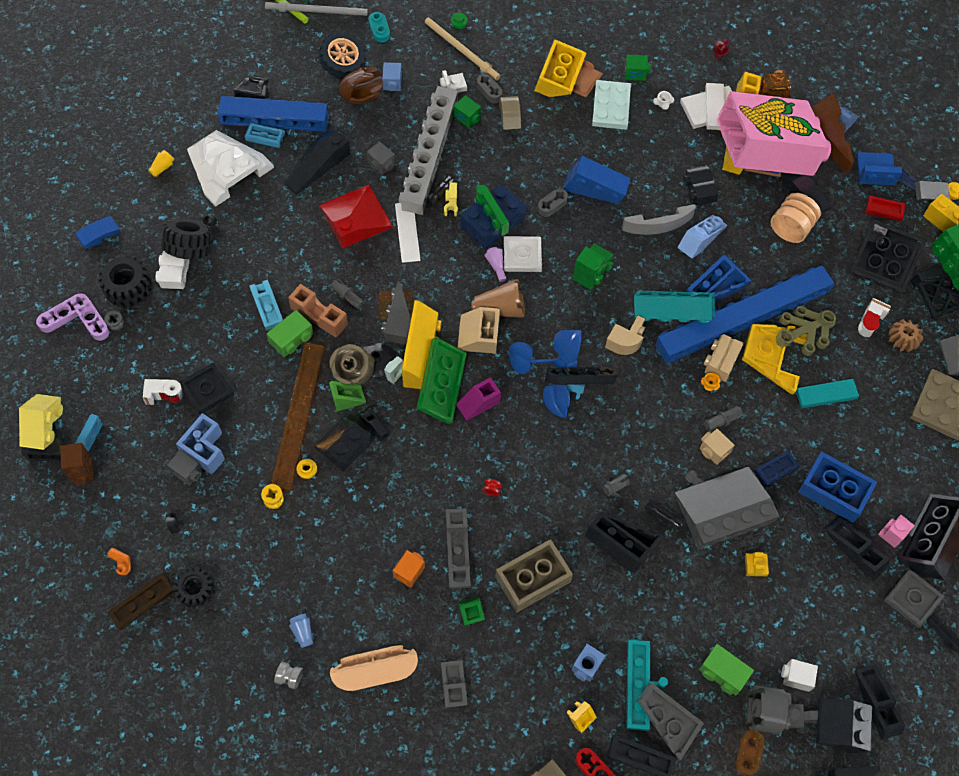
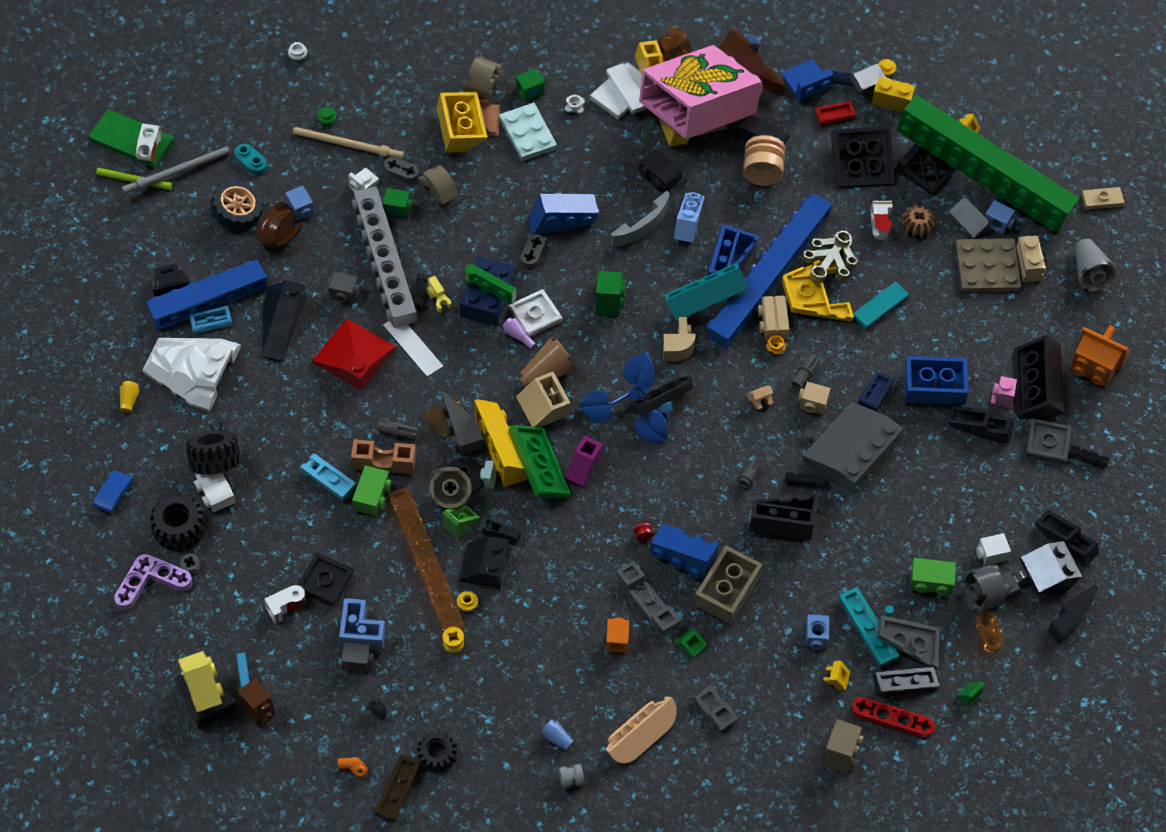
camera: 30 degrees left, 5 degrees down
dark red plate [713,39,729,59] -> none
yellow tile [745,552,769,576] -> none
none -> dark tan brick [464,56,502,100]
none -> blue wedge [650,523,719,581]
none -> light nougat tile [746,385,773,409]

